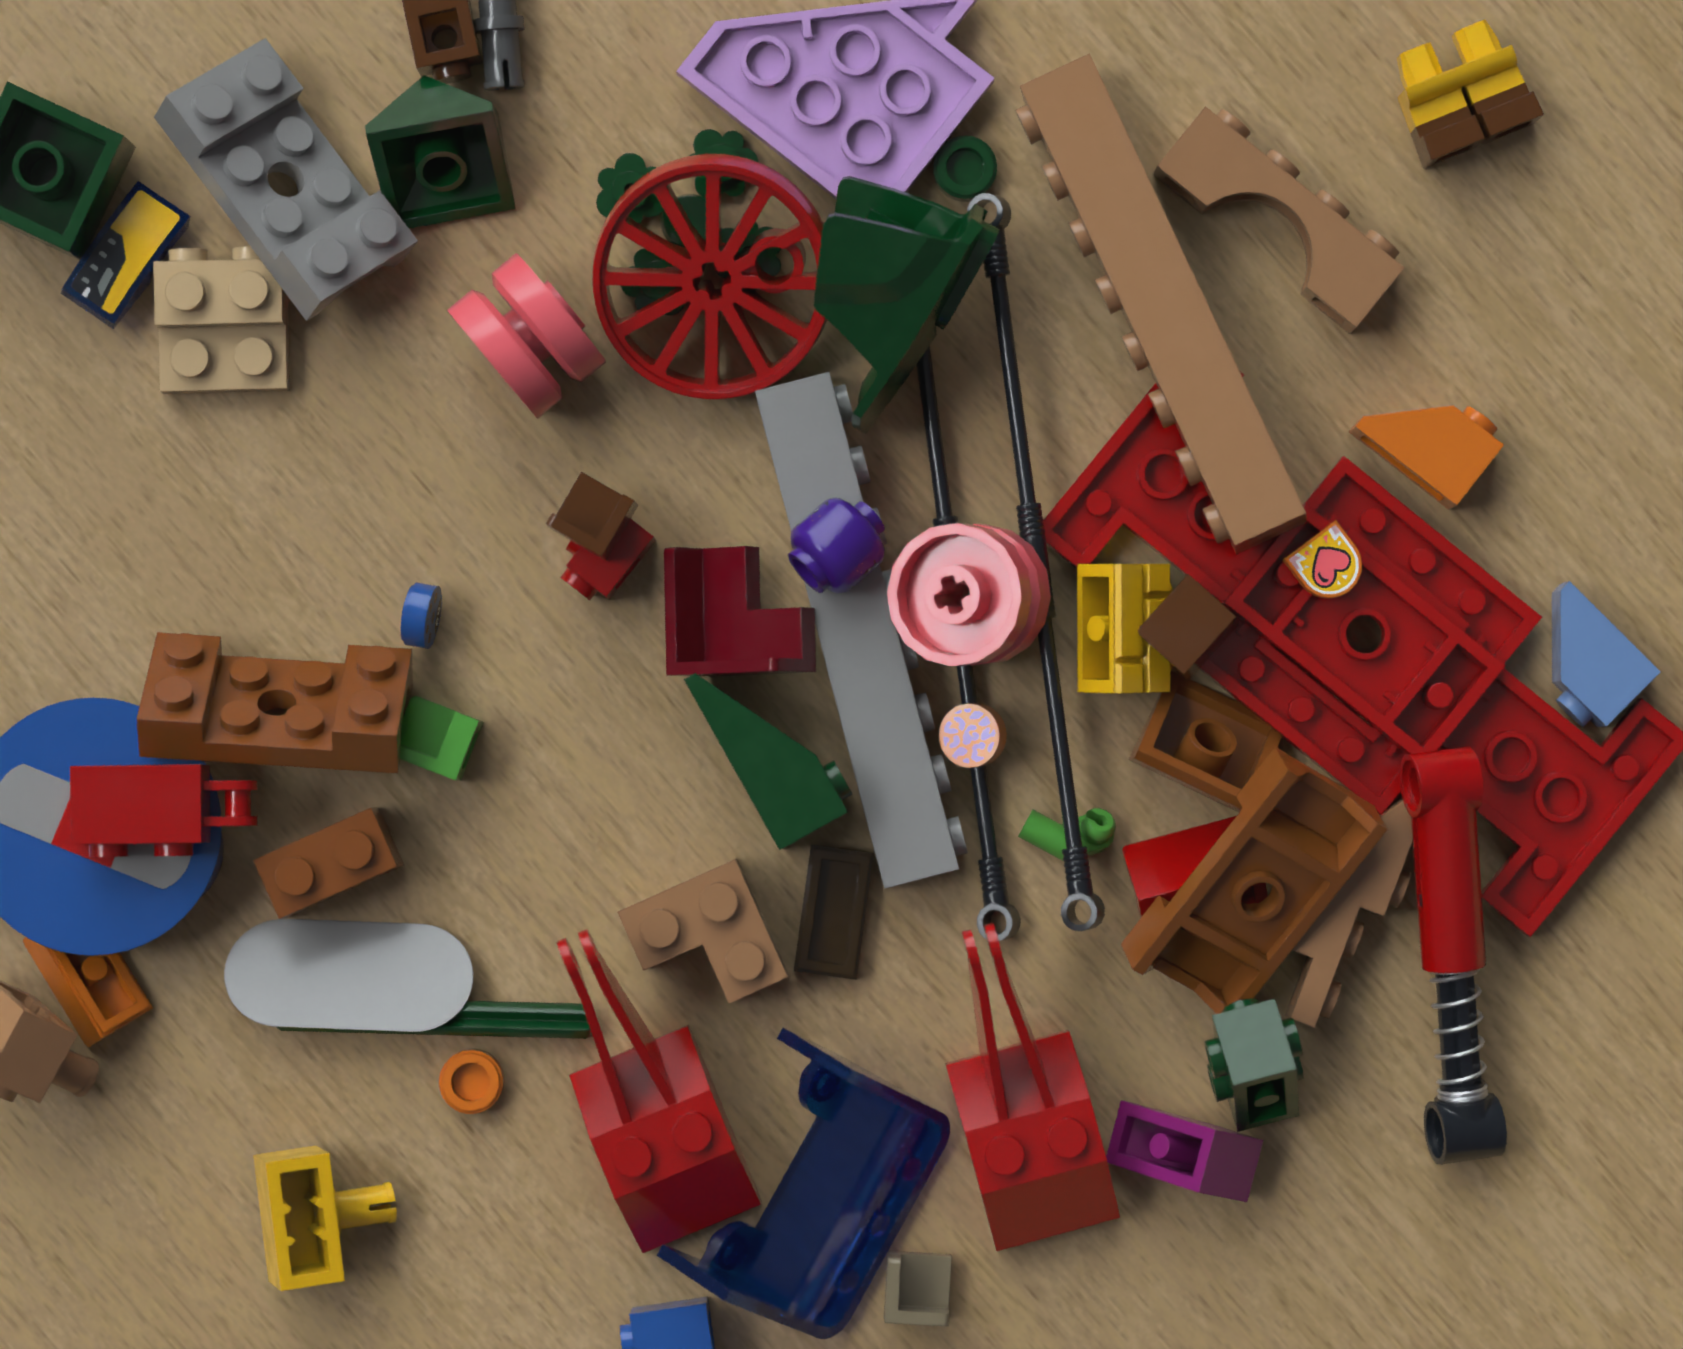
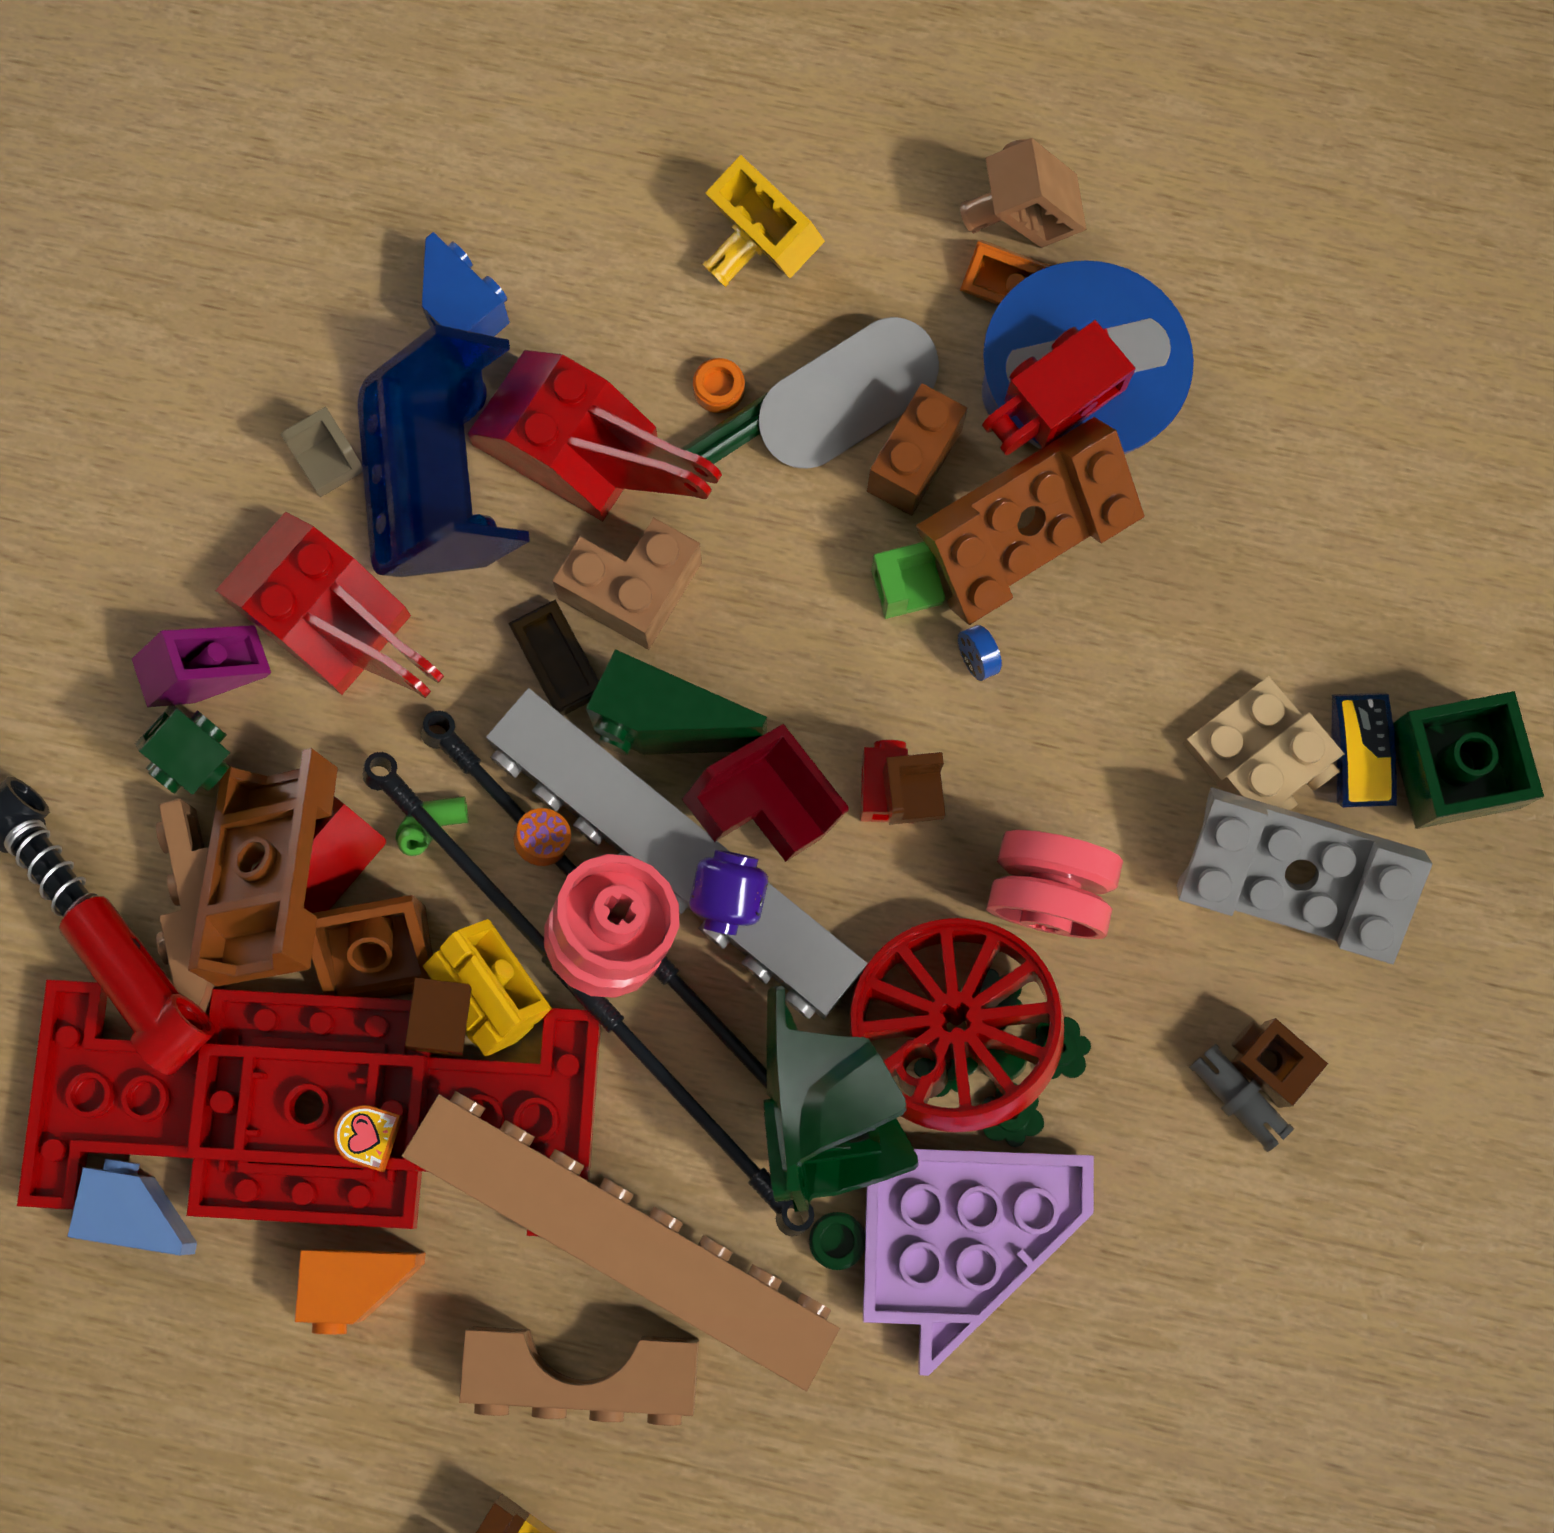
camera: 140 degrees right, 10 degrees down
dark green slope [365,75,516,229] -> none

